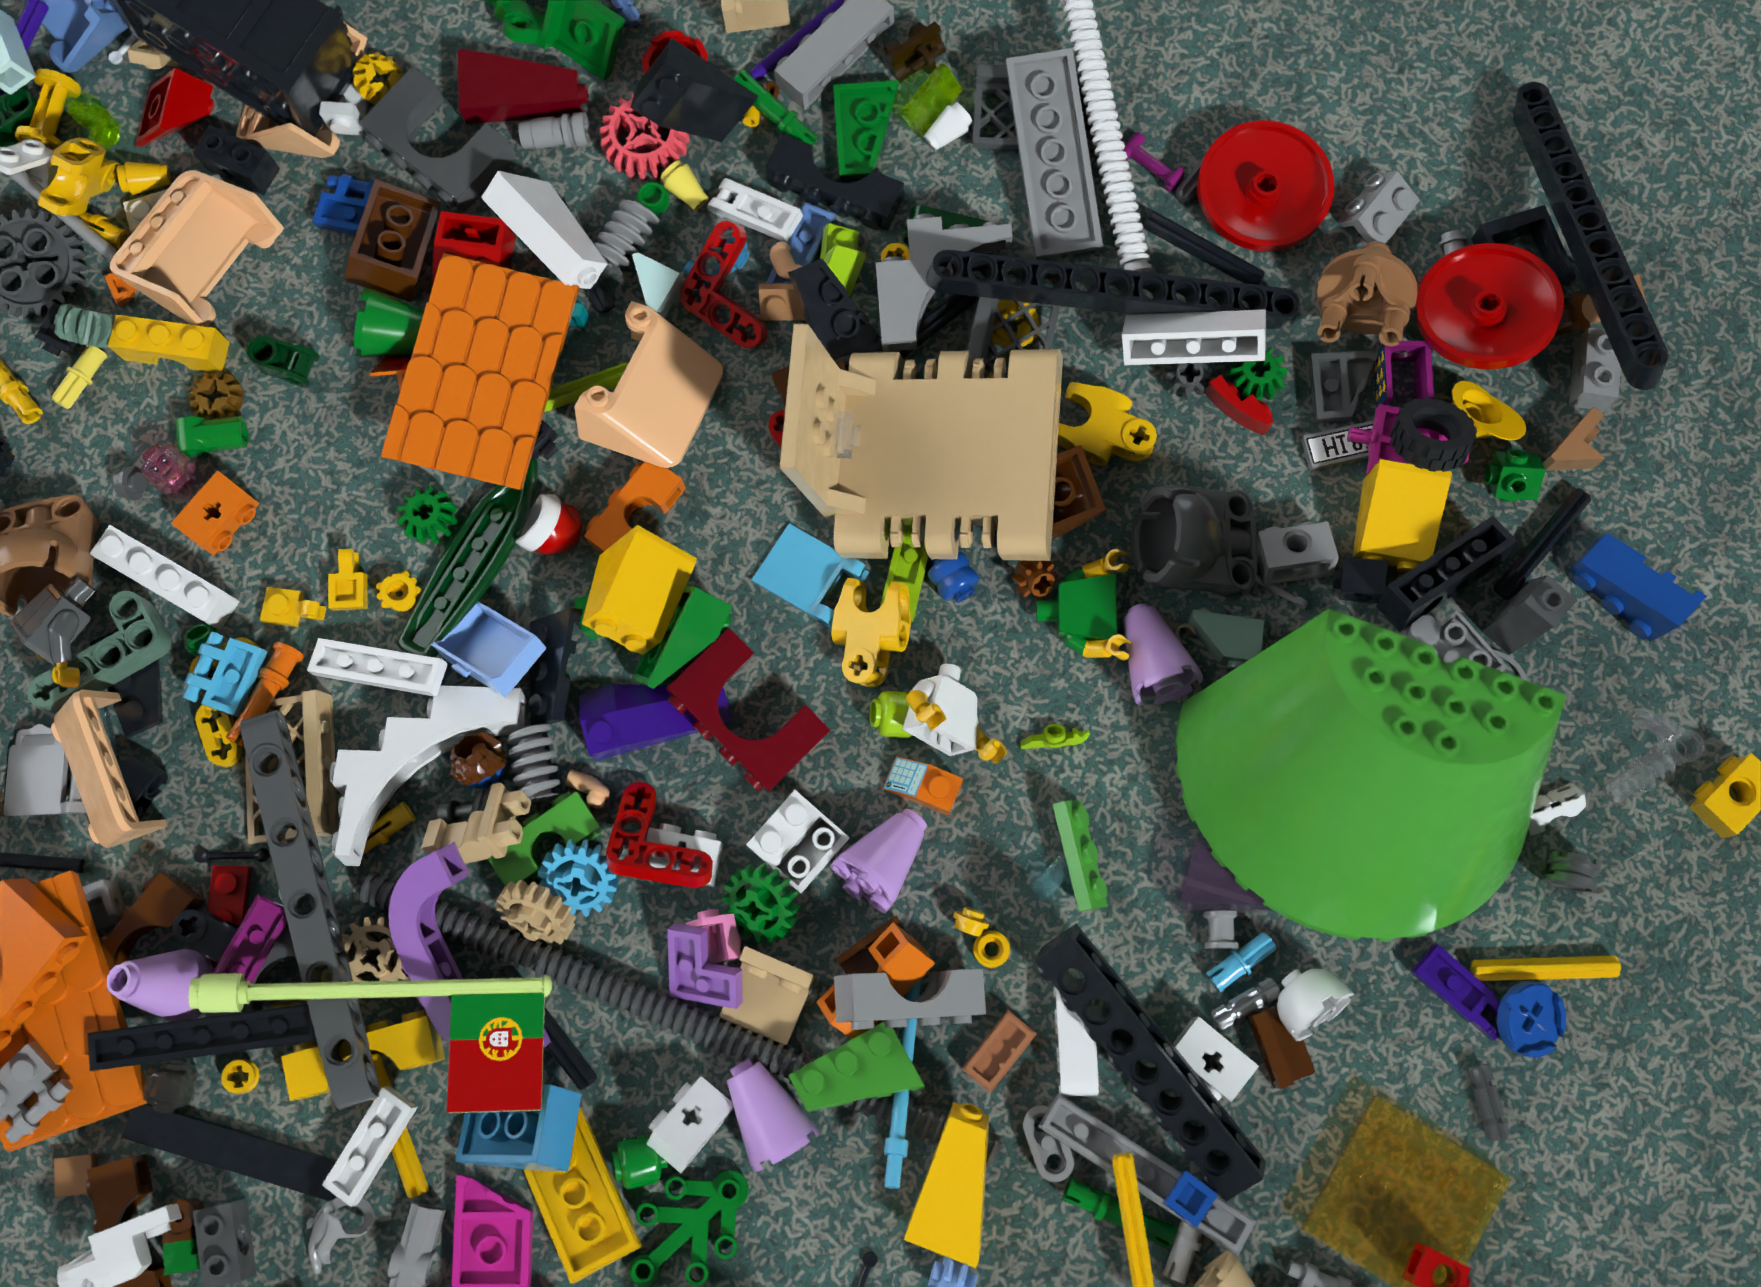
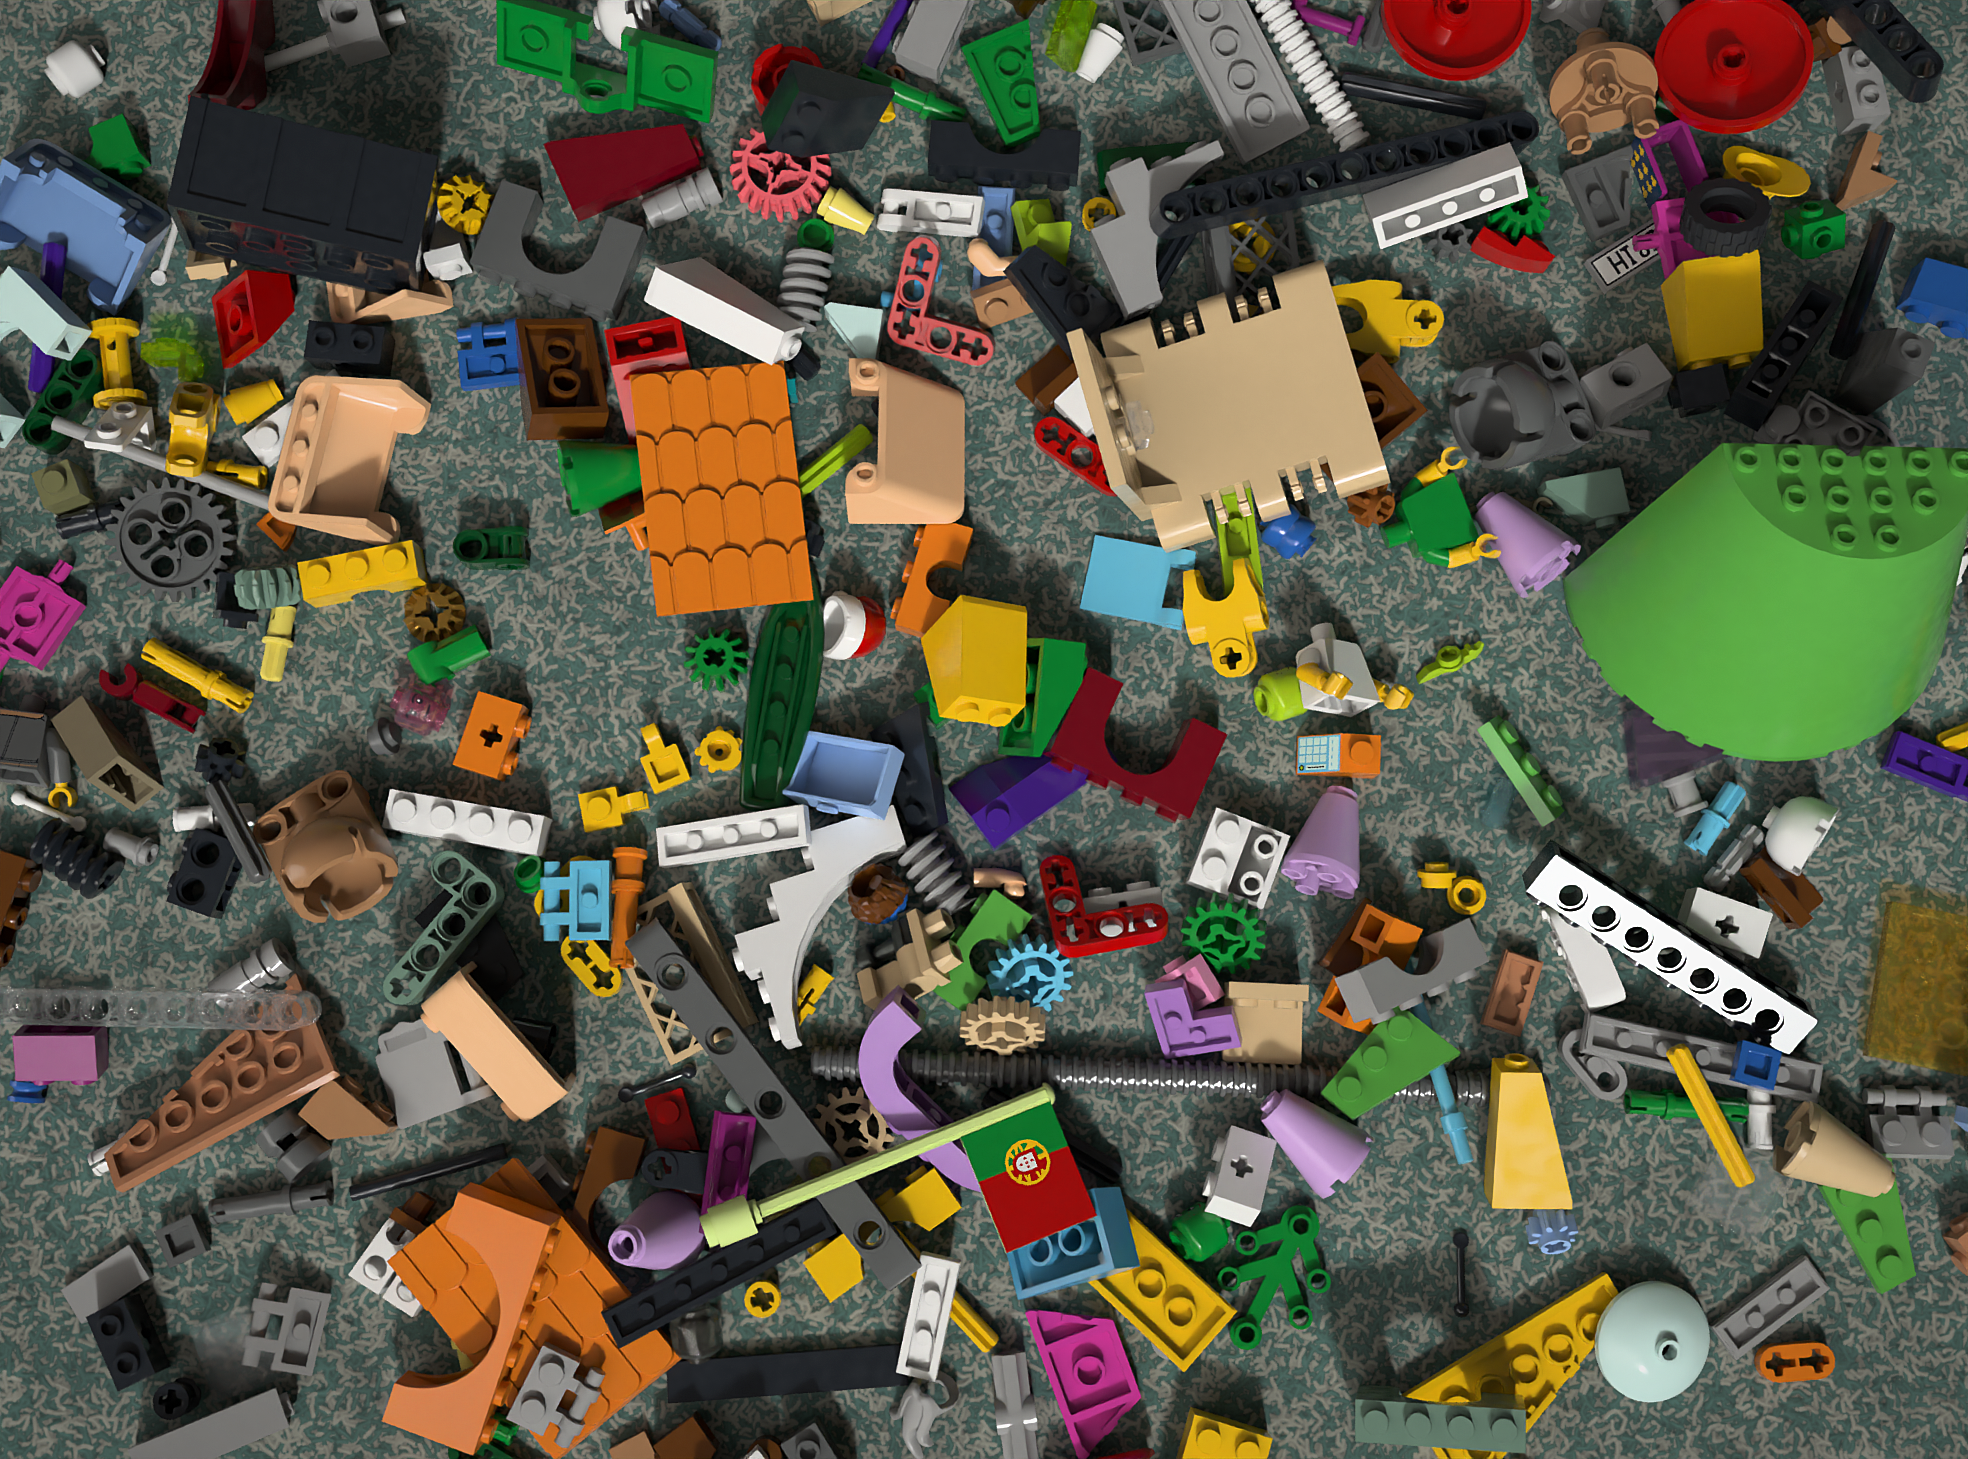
camera: 25 degrees left, 5 degrees up
dark grey torso [9,577,95,688] -> none

